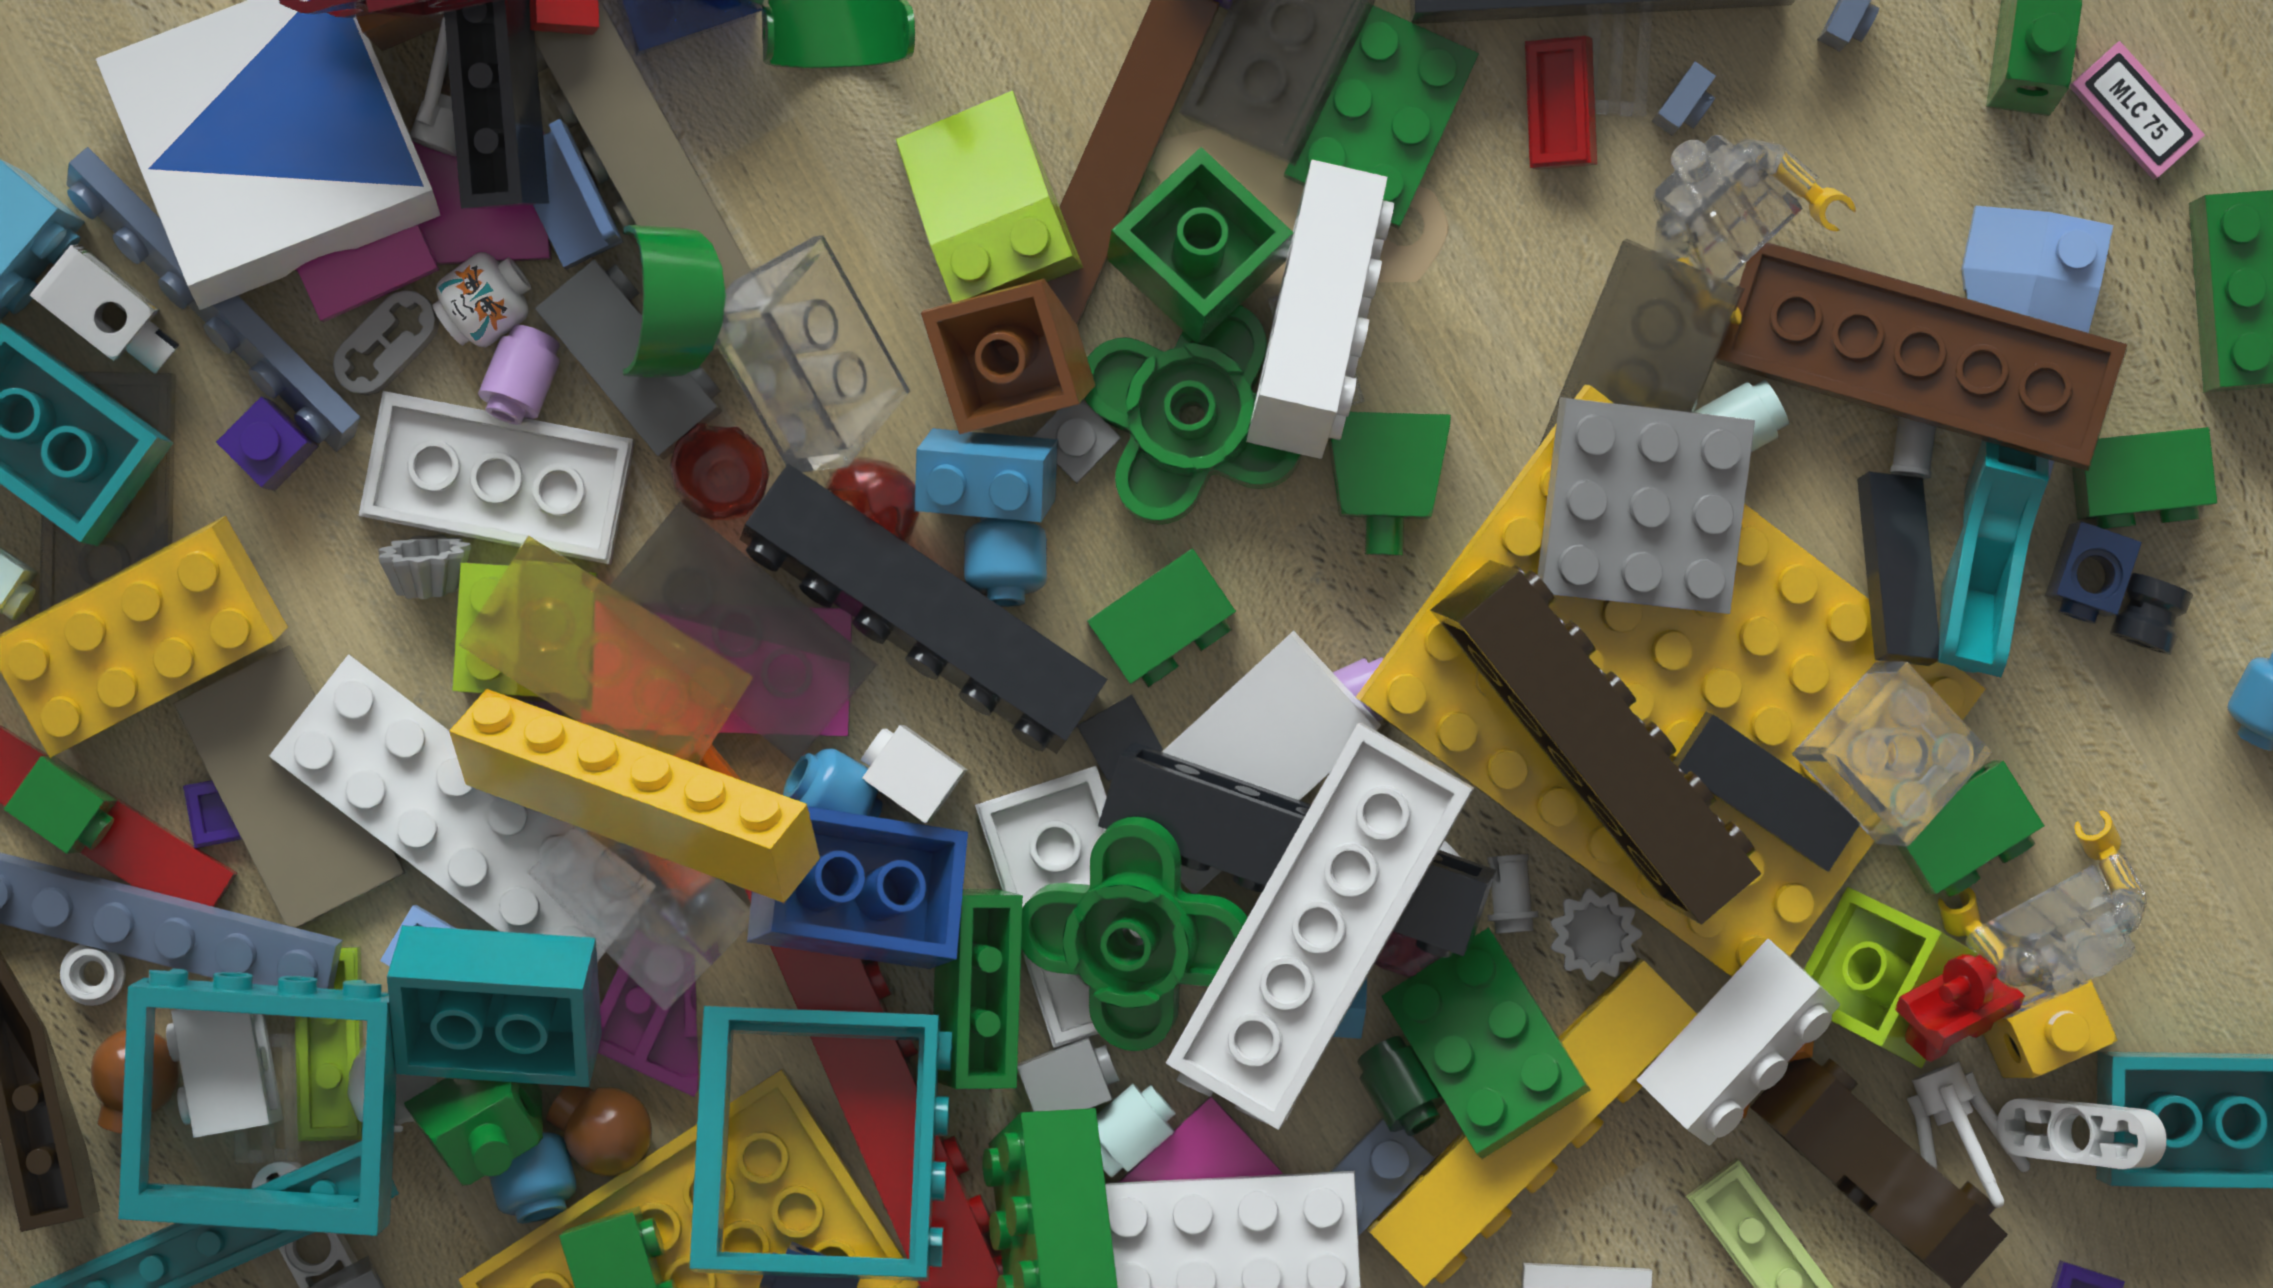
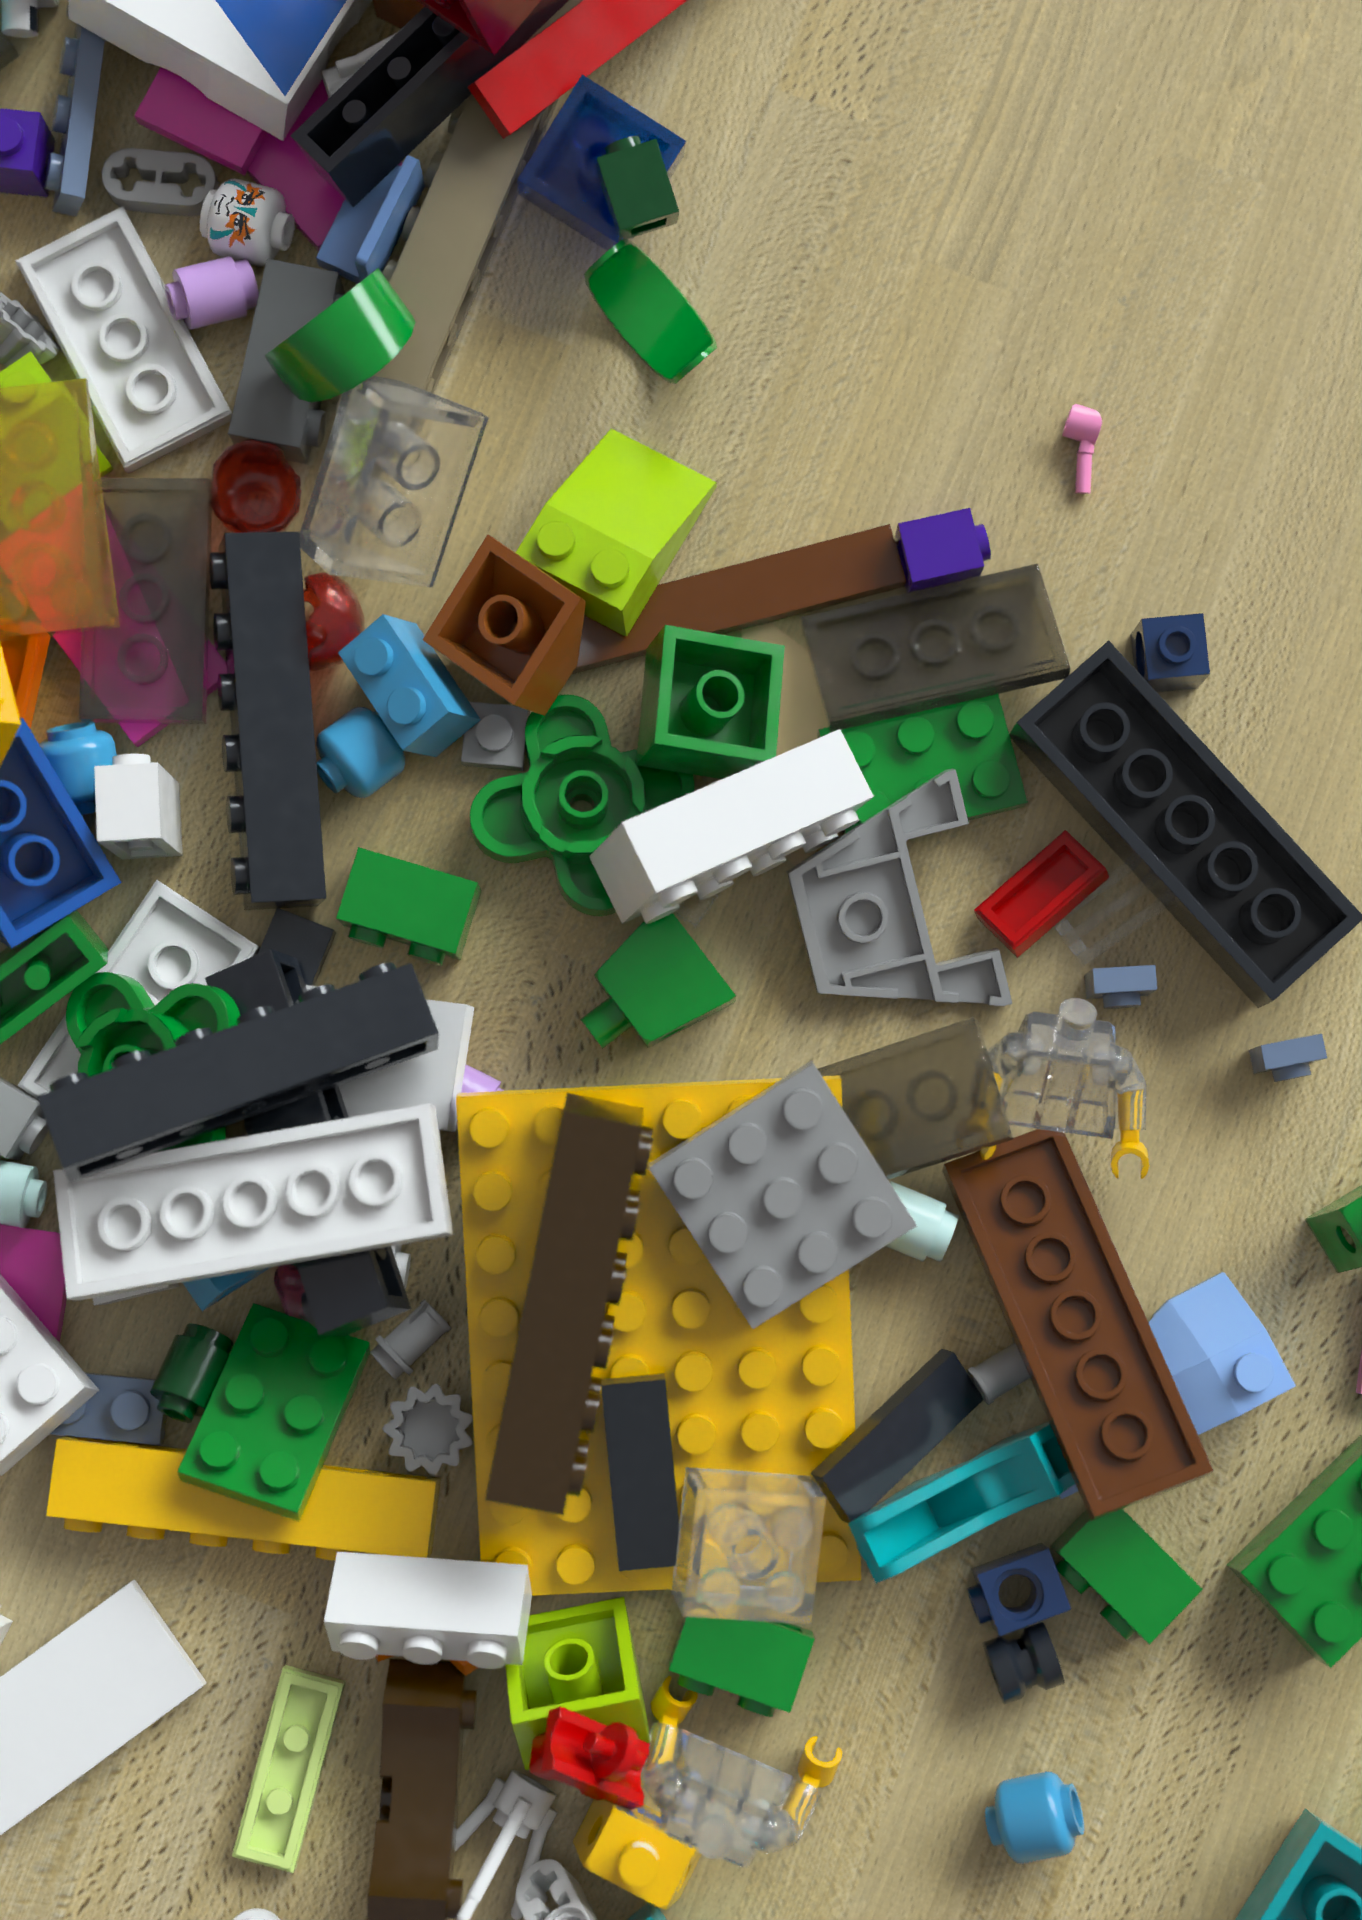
camera: 55 degrees right, 5 degrees down
none -> black brick [37,962,439,1183]
none -> light grey wing [787,769,1012,1006]

